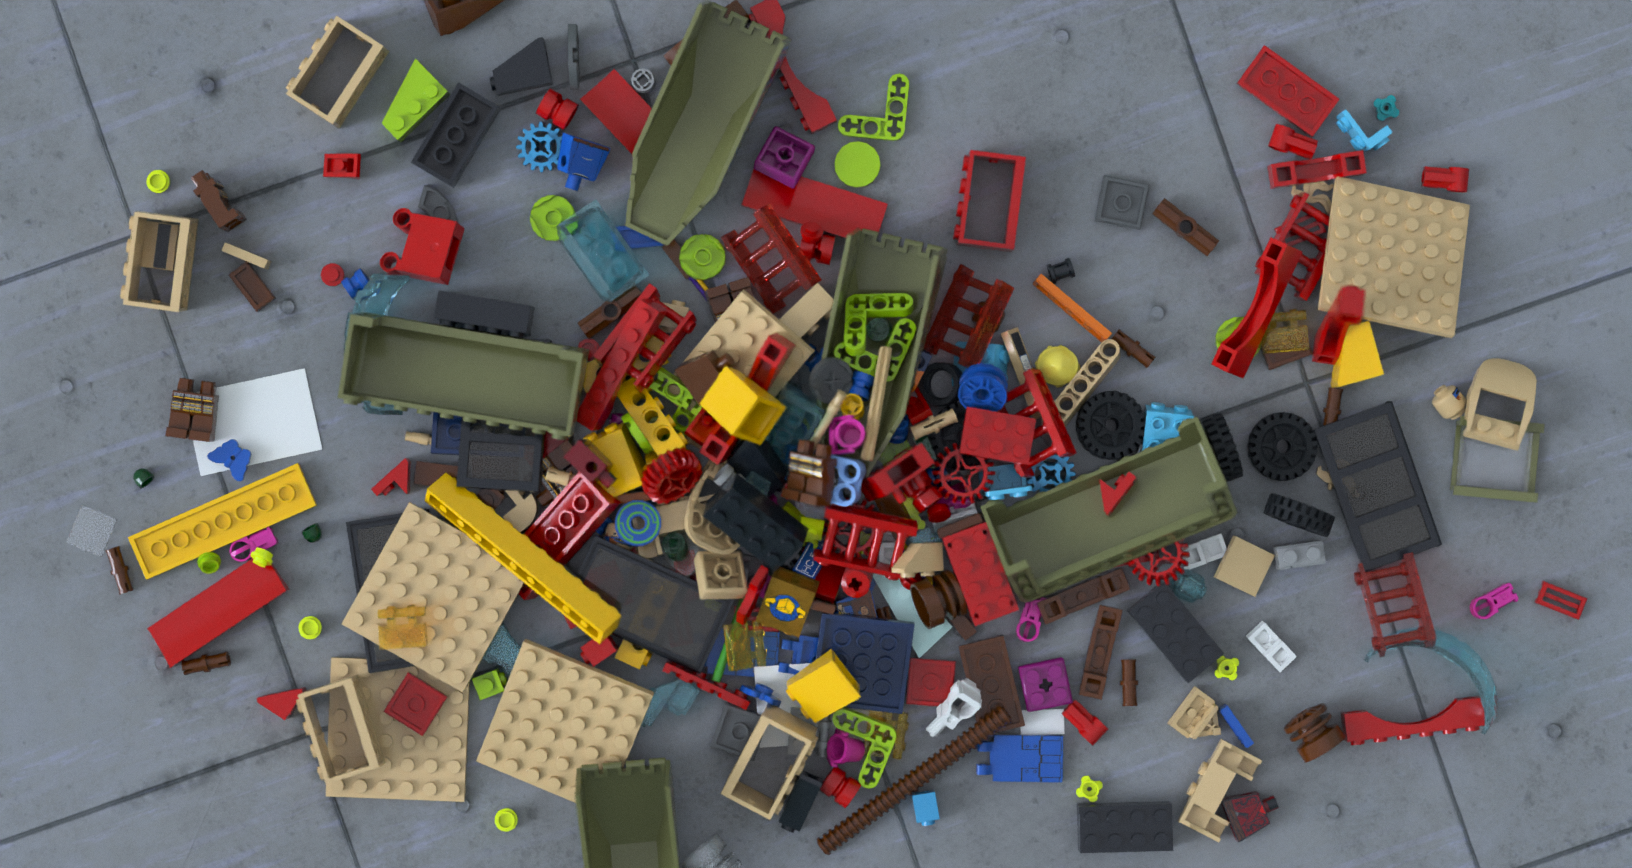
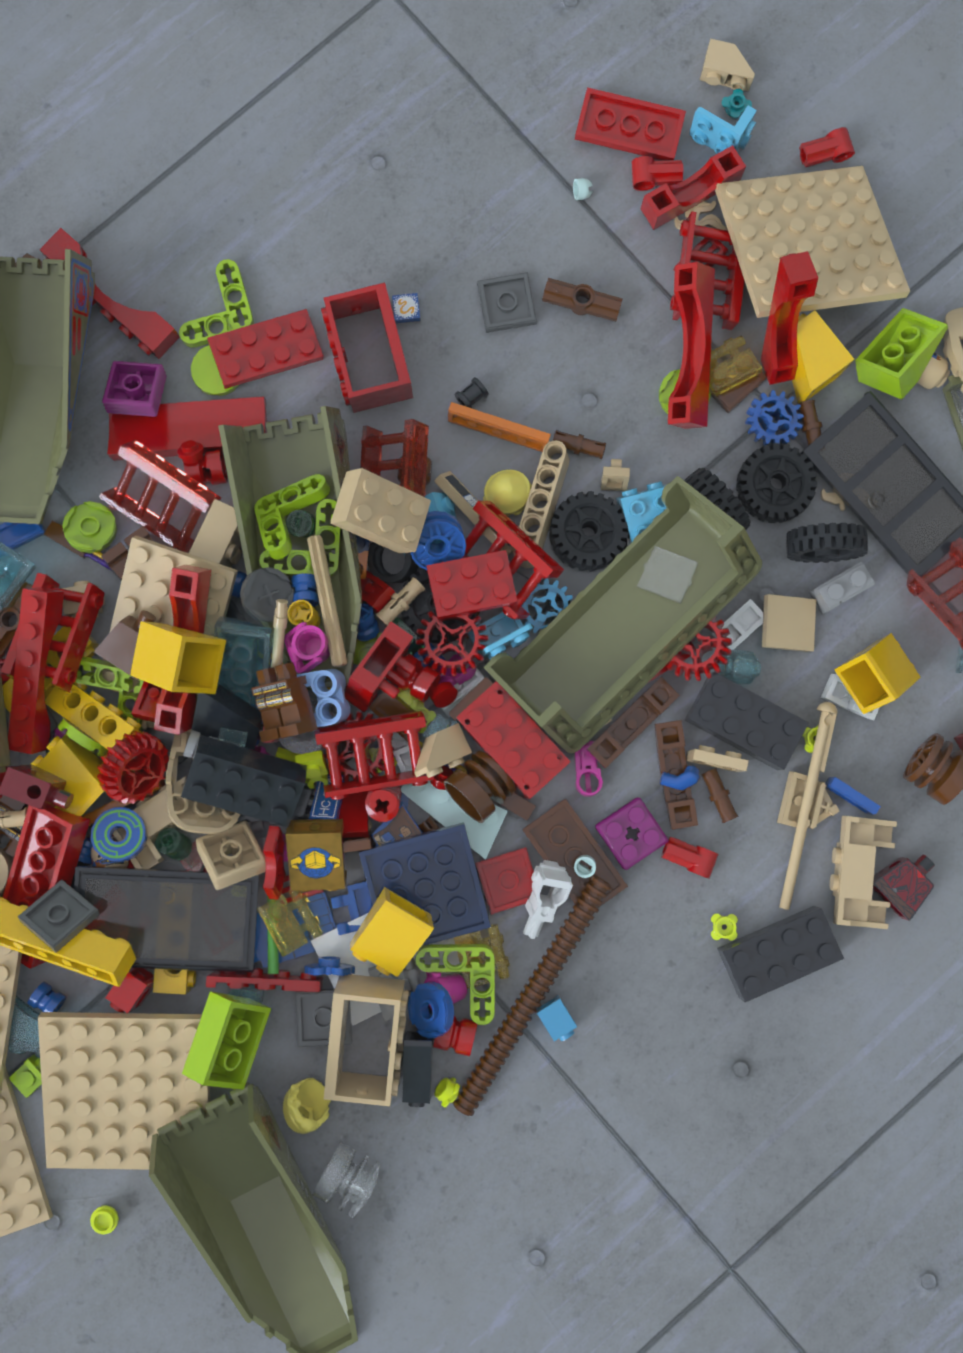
camera: 20 degrees left, 5 degrees down
blue tile [976,734,1063,782] -> none
white sticker [1021,709,1065,735] -> none
red slope [1100,472,1137,517] -> none
none -> dark grey tile [18,880,100,953]
none -> blue wheel [27,981,67,1012]
none -> lime brick [182,991,271,1090]
none -> red plate [207,309,323,389]
none -> light yellow hair [283,1078,331,1134]
none -> tan brick [330,468,431,554]
none -> tile [392,293,421,323]
none -> blue tile [408,982,454,1039]
none -> neon yellow plate [434,1077,460,1107]
none -> light aqua hinge [573,178,593,200]
none -> light aqua hinge [574,855,596,878]
none -> tan tile [601,459,630,491]
none -> clear piece [637,546,698,604]
none -> blue arm [660,765,700,790]
none -> tan plate [686,745,749,772]
none -> tan slope [700,38,755,92]
none -> blue gear [745,390,804,446]
none -> tan bar [779,702,838,910]
none -> yellow slope [834,633,921,714]
none -> lime slope [855,308,948,400]

